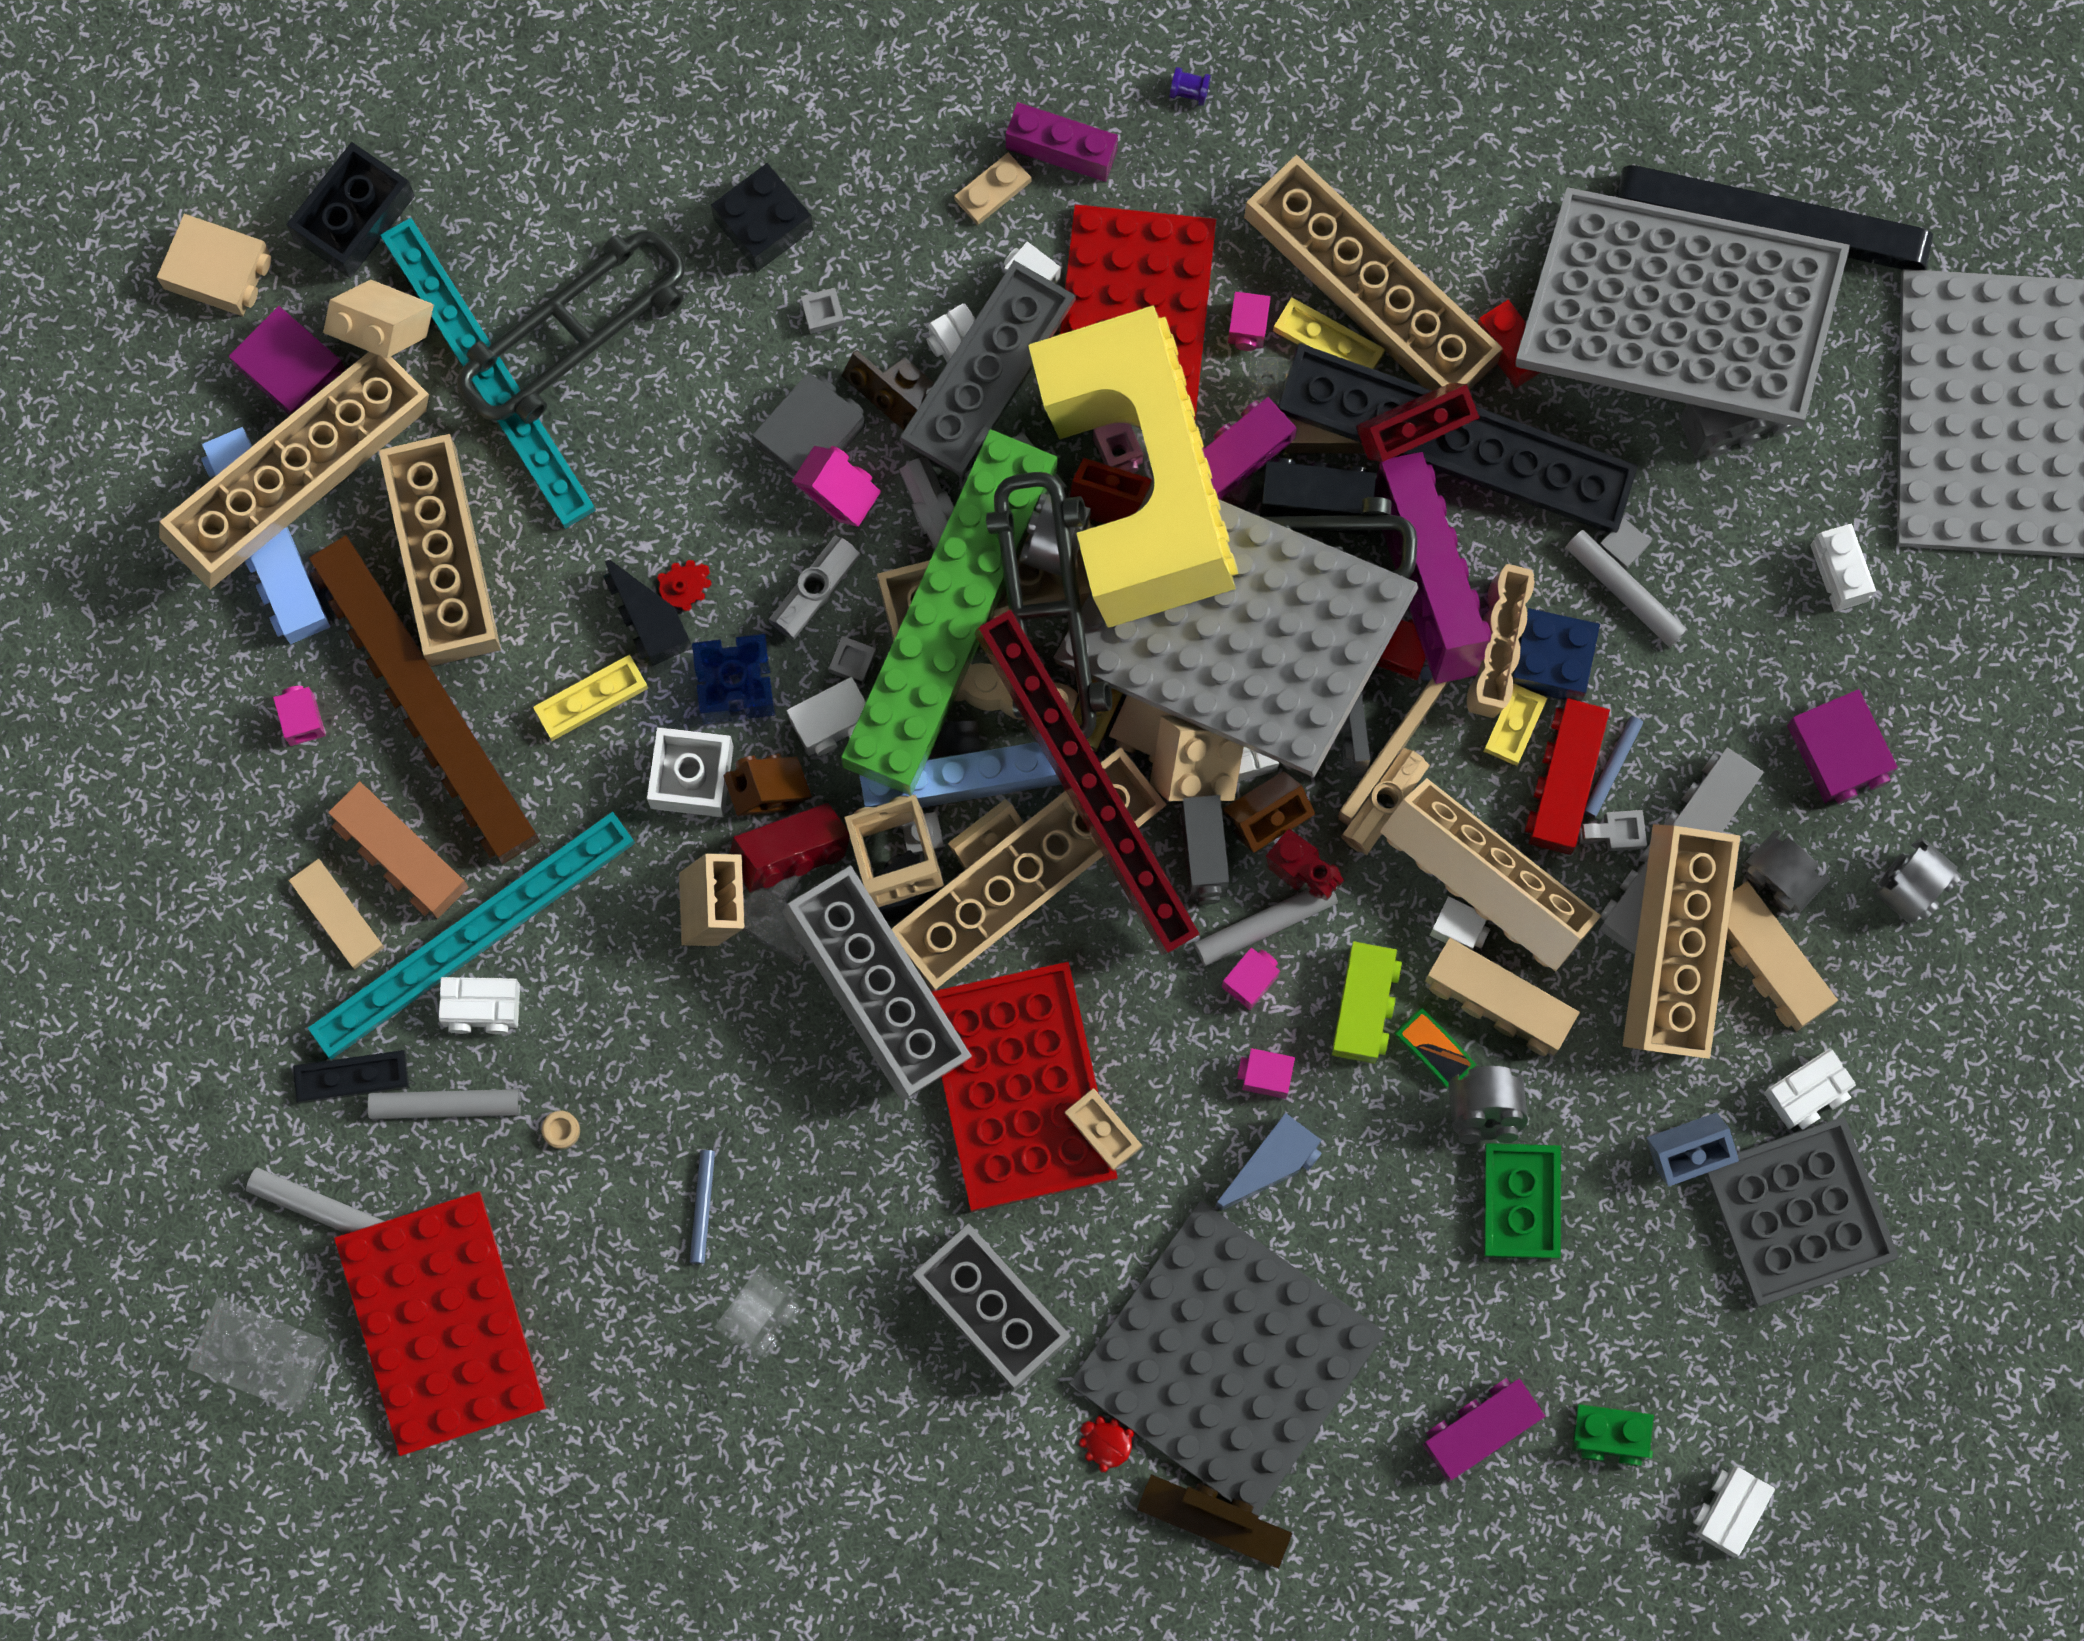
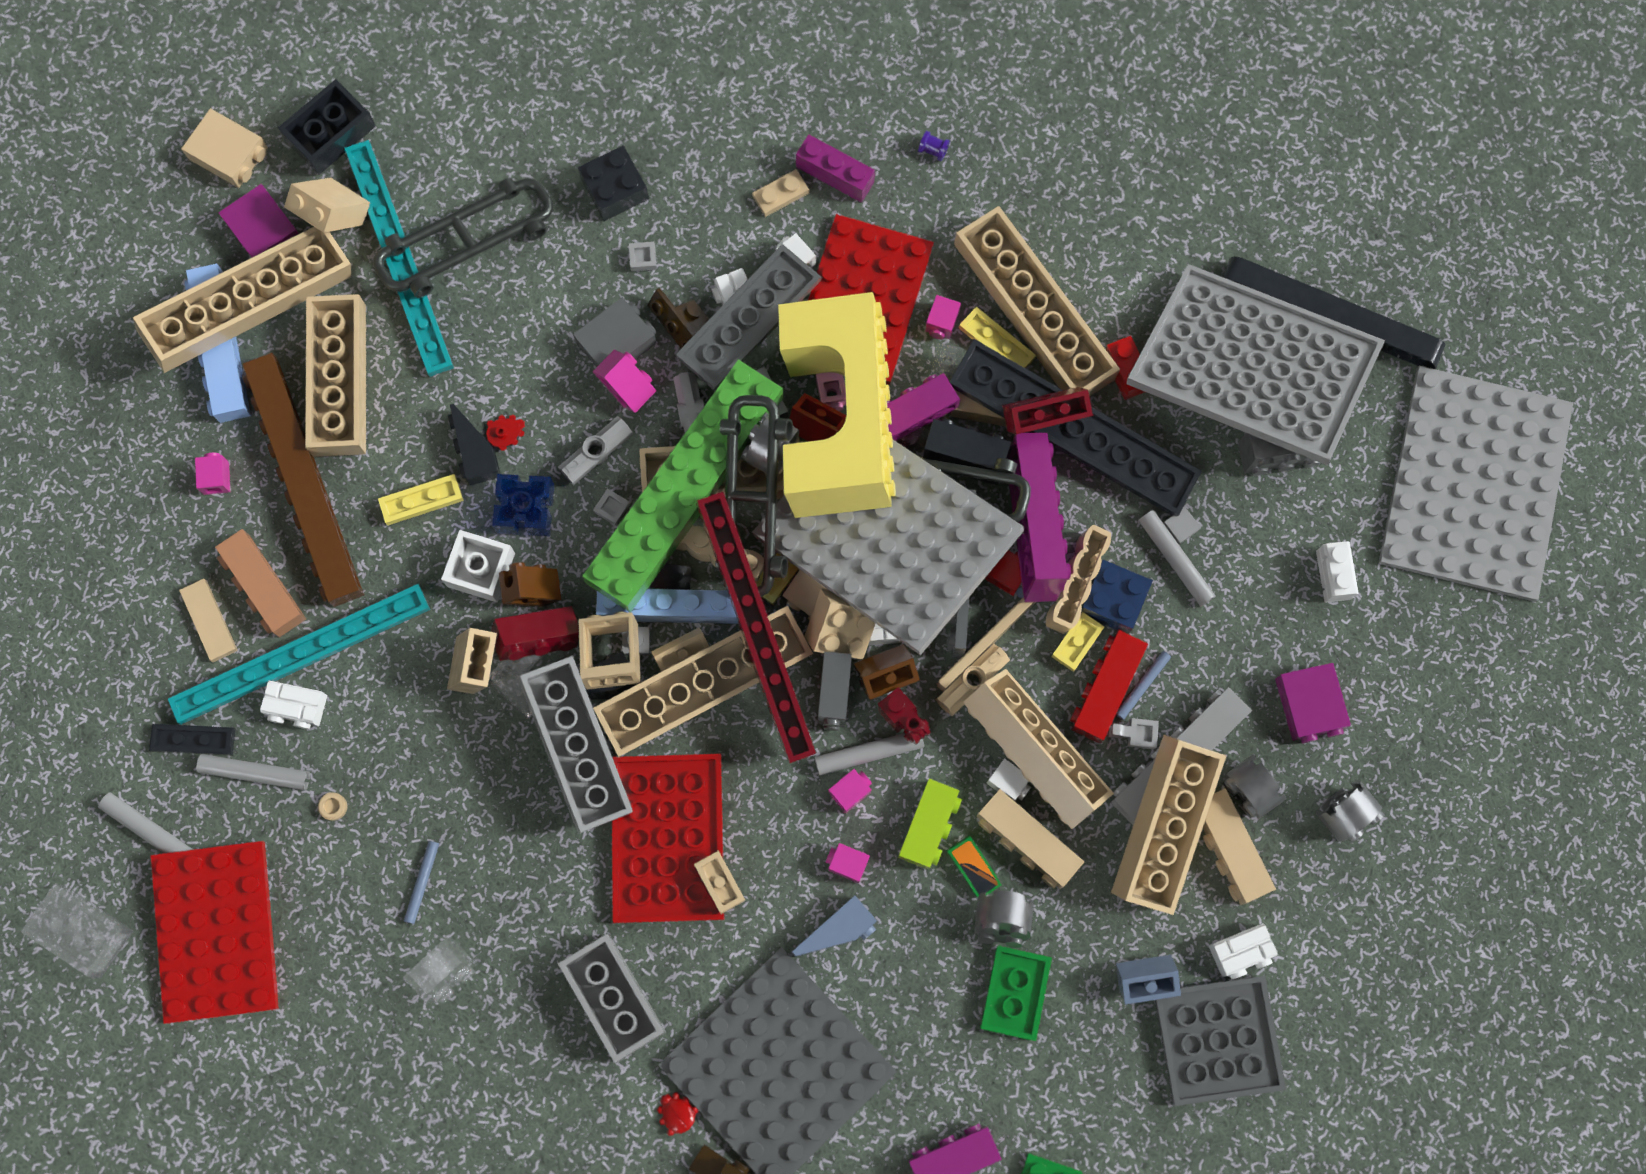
camera: 10 degrees right, 0 degrees up
white brick [787,677,866,756] -> none

